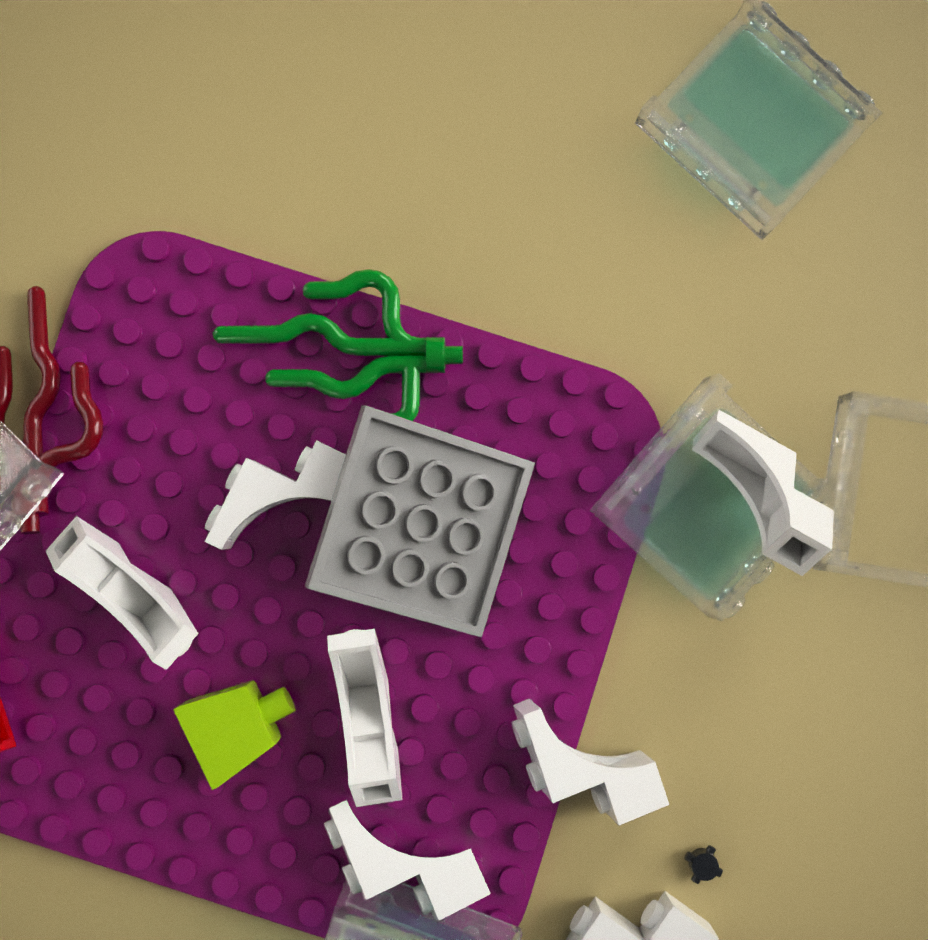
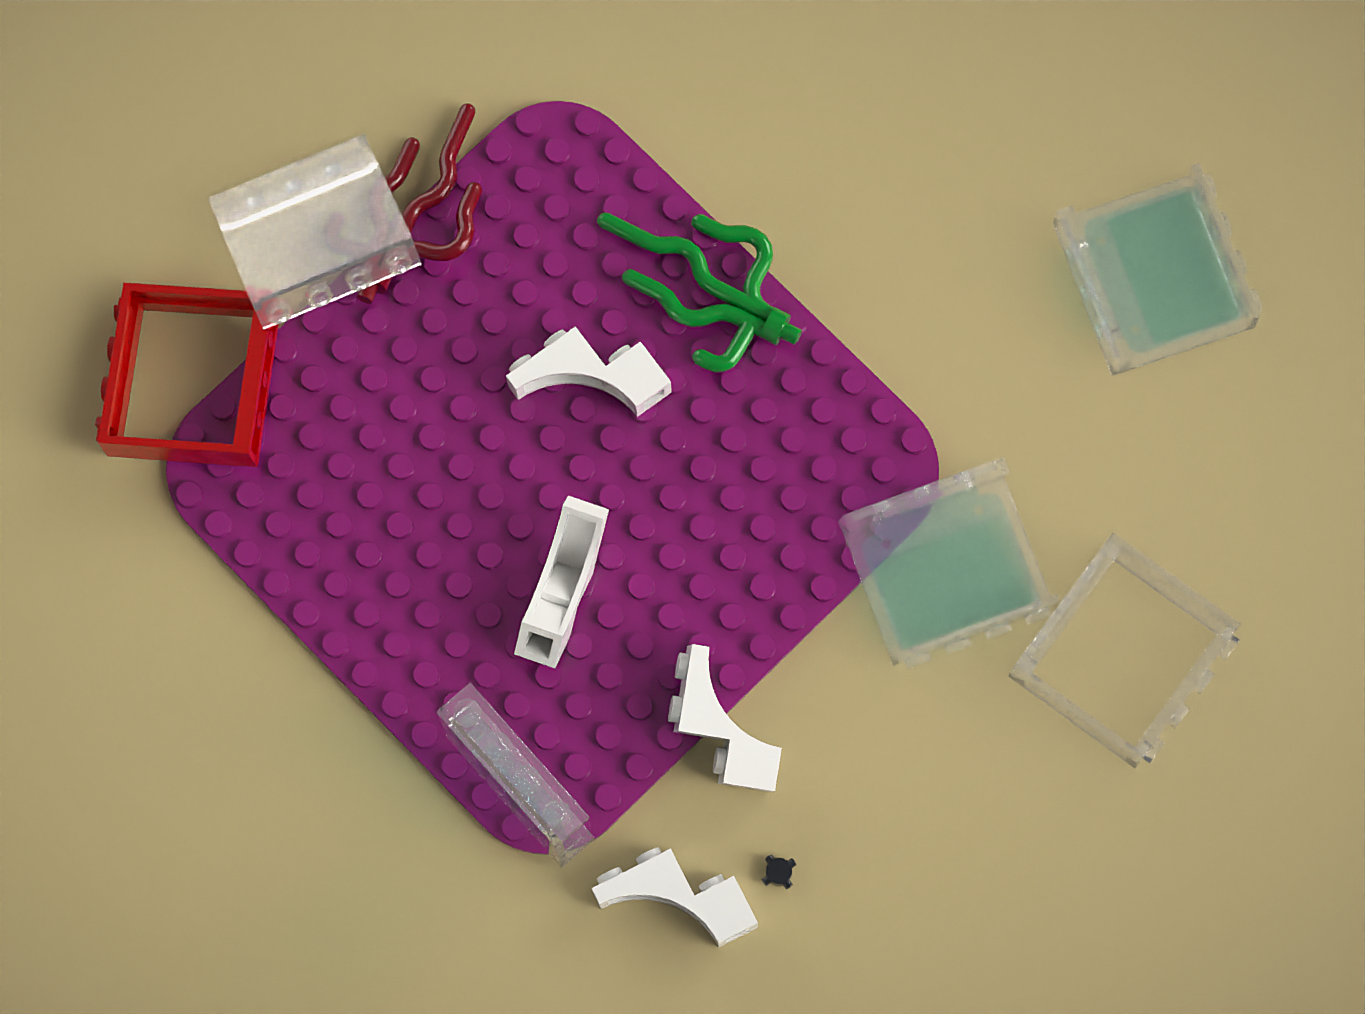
camera: 35 degrees right, 10 degrees down
white arch [46,516,198,670] -> none
lime torso [173,680,295,790] -> none
light grey plate [305,405,535,637] -> none
white arch [324,800,490,920] -> none
white arch [691,409,834,576] -> none

